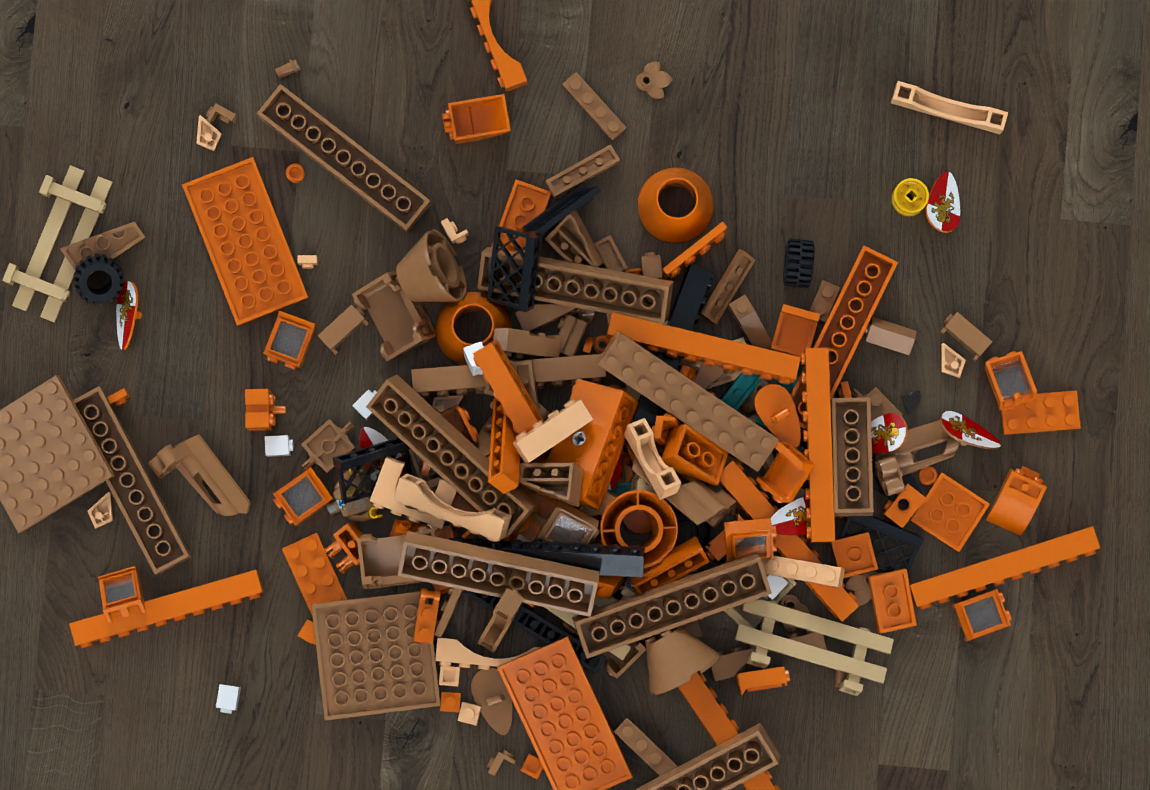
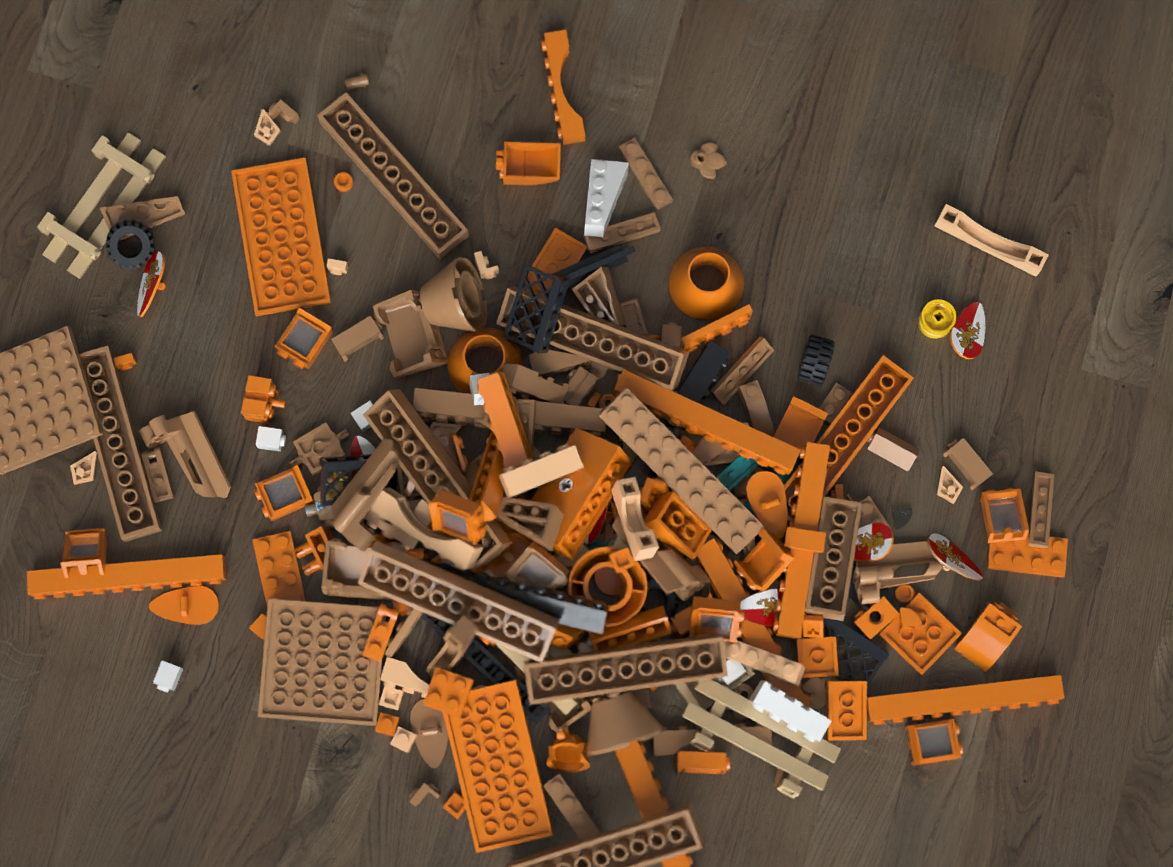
camera: 10 degrees right, 5 degrees down
none -> medium nougat plate [141,447,174,503]
none -> orange shield [149,586,219,625]
none -> medium nougat panel [331,439,399,552]
none -> orange plate [423,667,474,718]
none -> orange window [429,489,486,545]
none -> orange helmet [547,727,590,772]
none -> white wedge [584,159,629,237]
none -> orange plate [609,547,635,573]
none -> white wedge [749,680,831,742]
none -> orange tile [784,527,826,553]
none -> orange bracket [803,615,824,638]
none -> orange tile [899,608,922,628]
none -> medium nougat plate [1028,471,1054,549]

